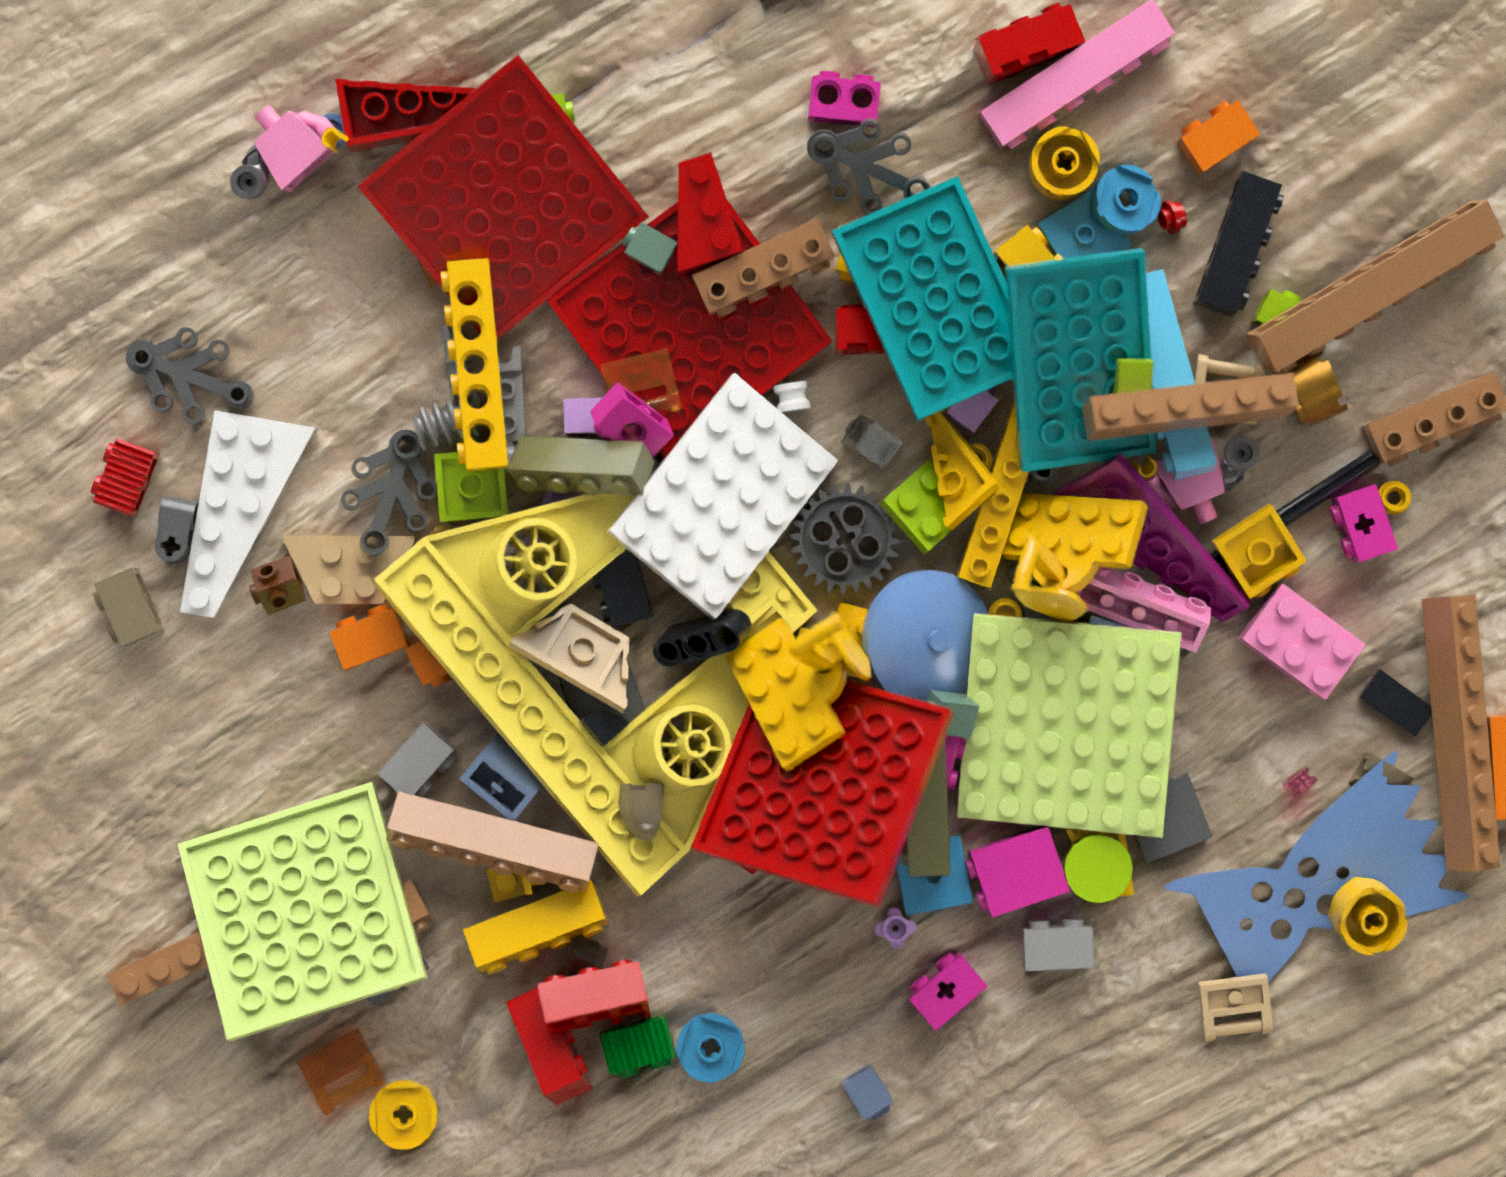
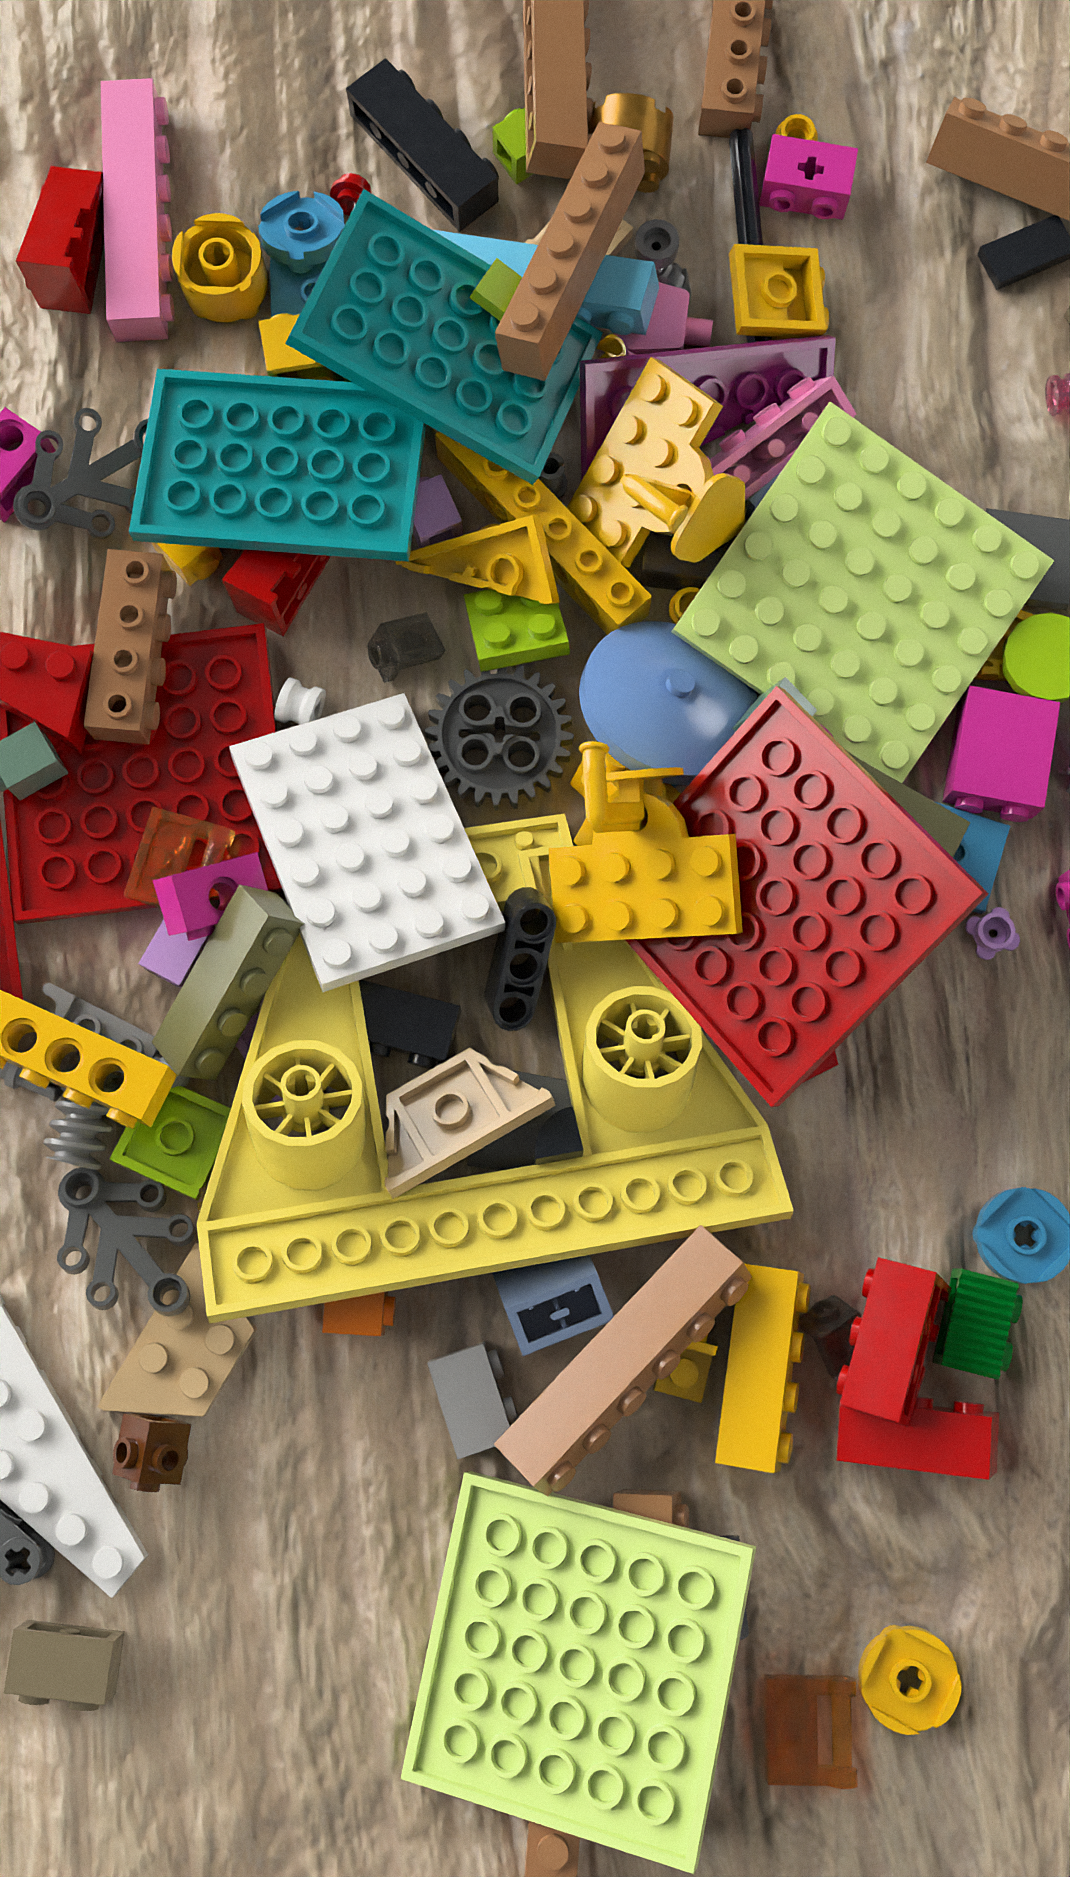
camera: 65 degrees left, 10 degrees down
orange brick [329,604,411,670] -> none
dark tan brick [619,783,663,842] -> none
orange brick [1176,100,1260,176] -> none
bright pink brick [1236,584,1366,700] -> none

